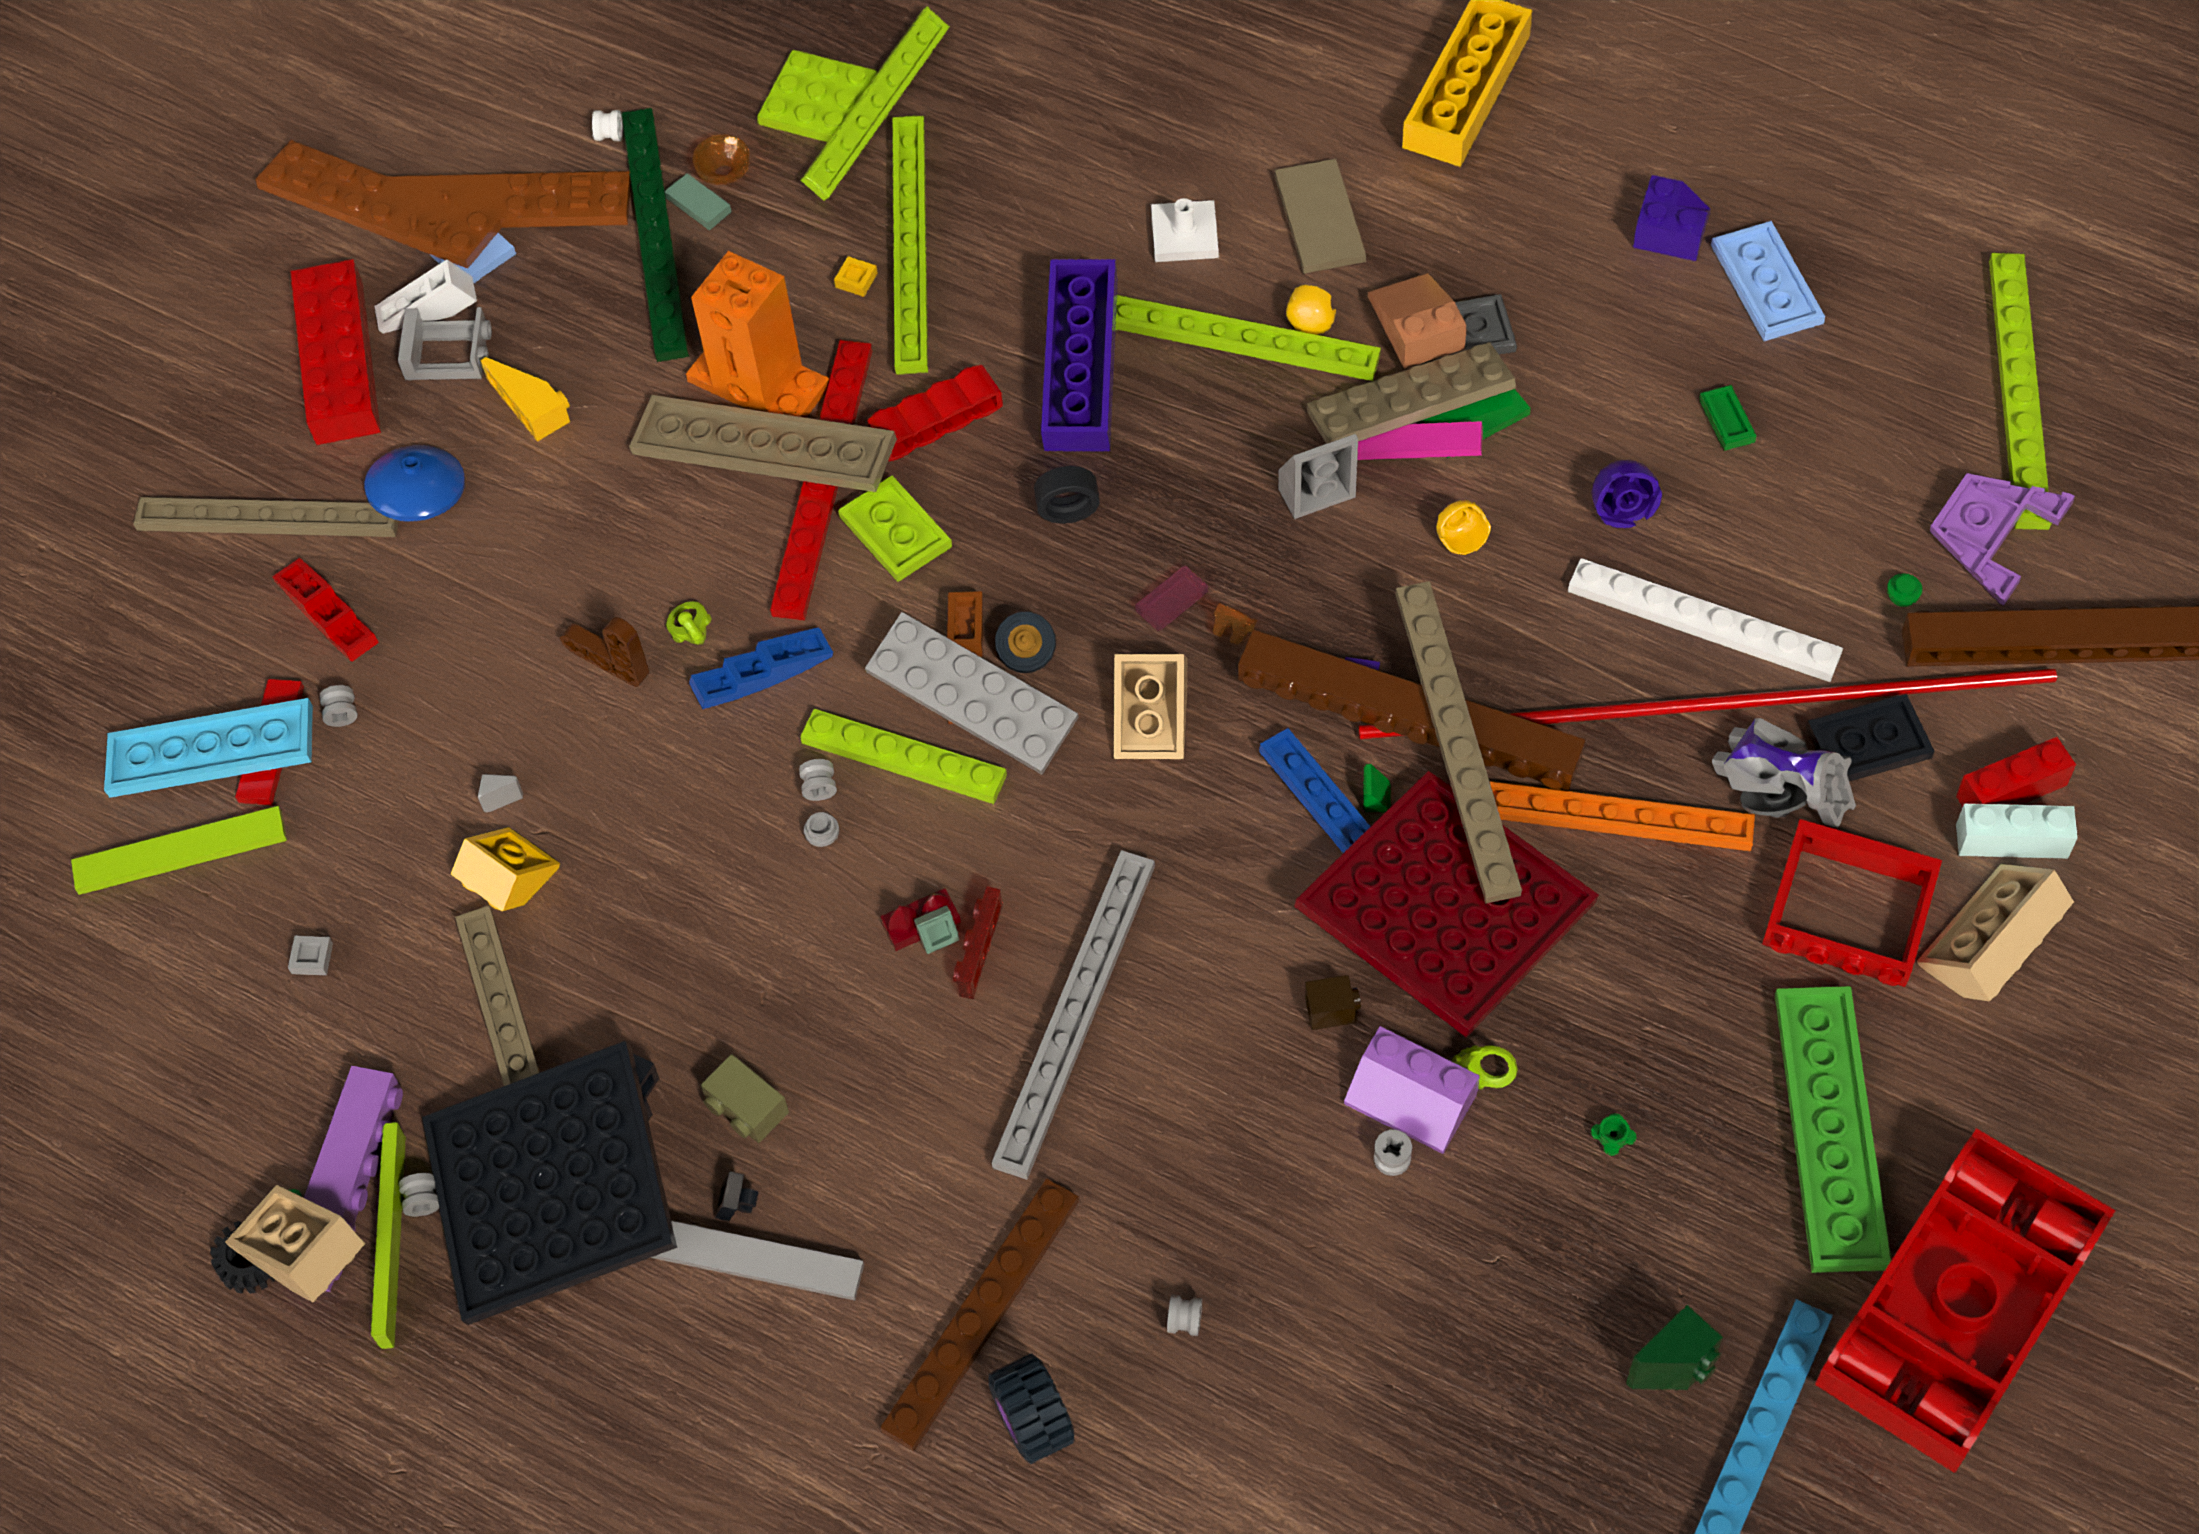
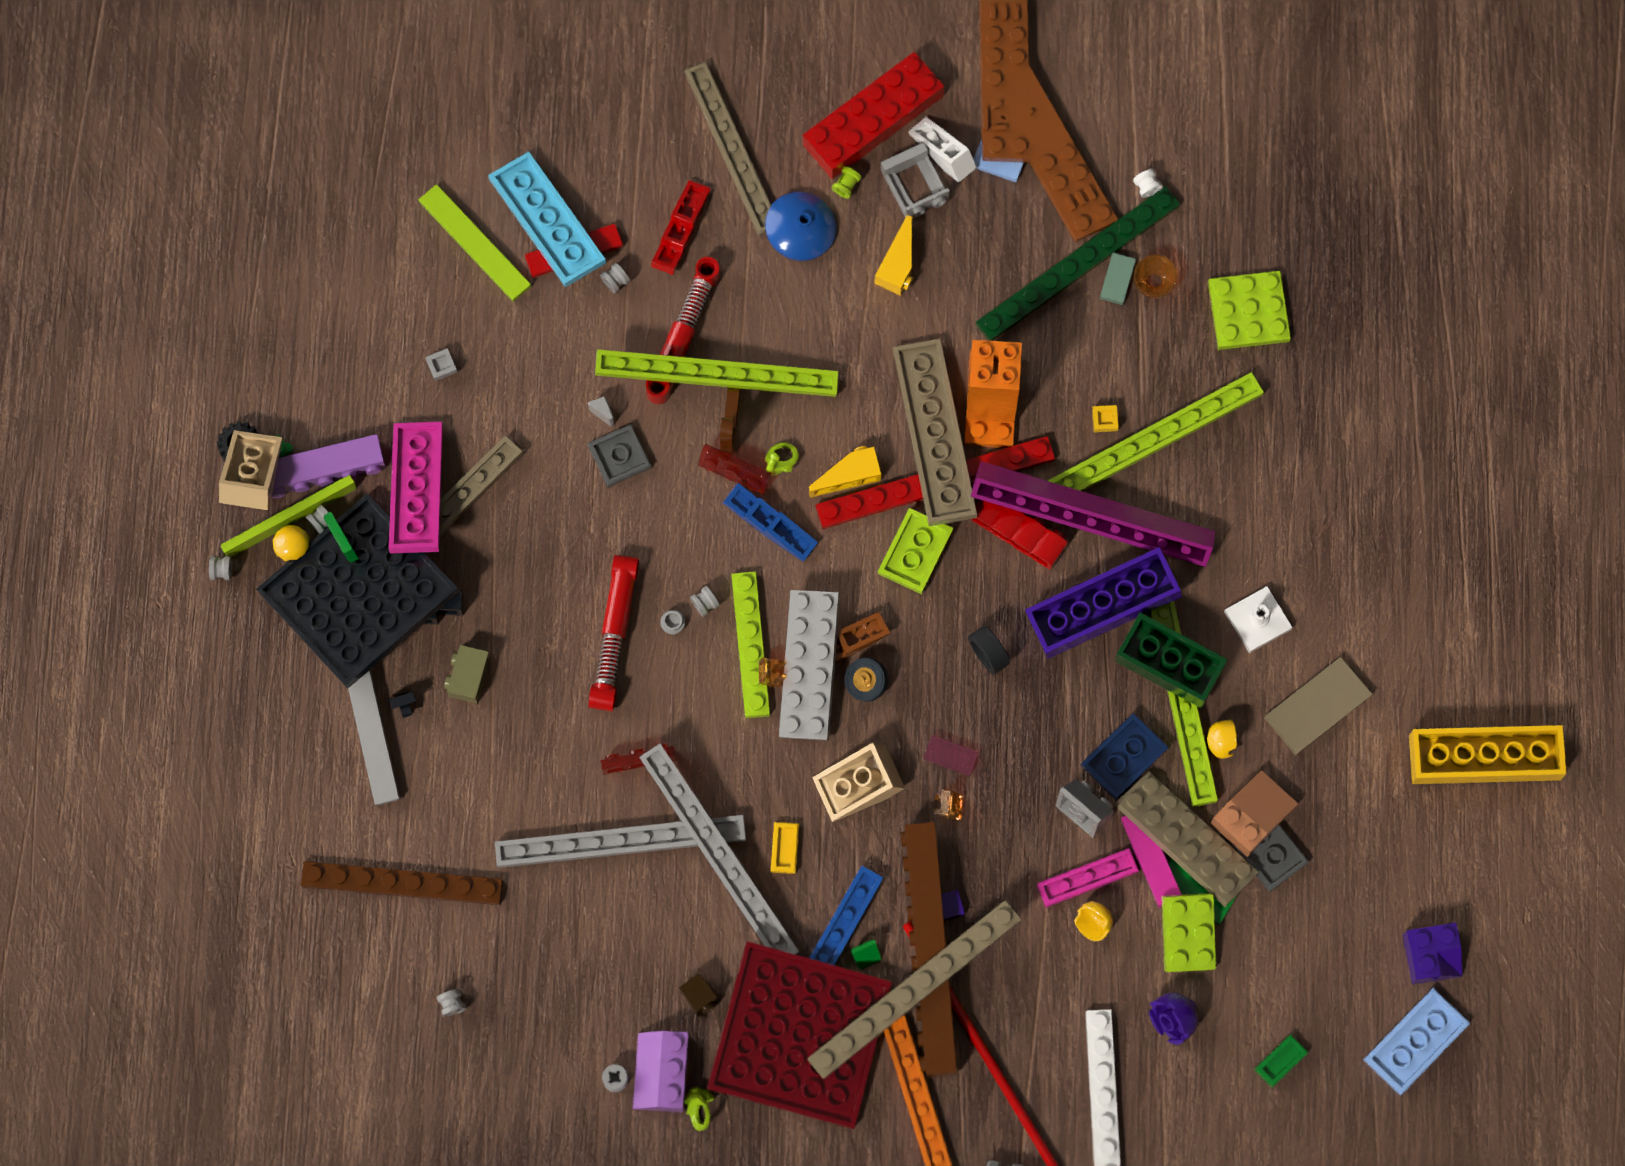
camera: 60 degrees right, 15 degrees up
yellow slope [451,827,560,912] -> none
lime tile [800,7,949,201] -> none
dark red tile [880,888,961,951] -> none
sand green tile [914,905,960,954] -> none
black wheel [989,1353,1074,1464] -> none
none -> light grey wheel [209,556,232,580]
none -> yellow hair [273,525,309,562]
none -> green tile [324,511,359,563]
none -> dark pink plate [389,422,443,553]
none -> dark grey tile [587,424,652,488]
none -> red piece [588,554,639,712]
none -> lime plate [595,349,838,397]
none -> light grey plate [639,744,799,955]
none -> red piece [645,257,720,404]
none -> clear red plate [698,444,772,495]
none -> clear orange tile [759,658,786,688]
none -> yellow tile [771,822,799,874]
none -> yellow slope [809,446,881,498]
none -> lime bush [831,167,861,199]
none -> magenta brick [971,461,1215,567]
none -> dark pink tile [1037,848,1139,908]
none -> dark blue plate [1080,713,1169,801]
none -> dark green brick [1114,613,1228,709]
none -> lime plate [1162,893,1216,972]

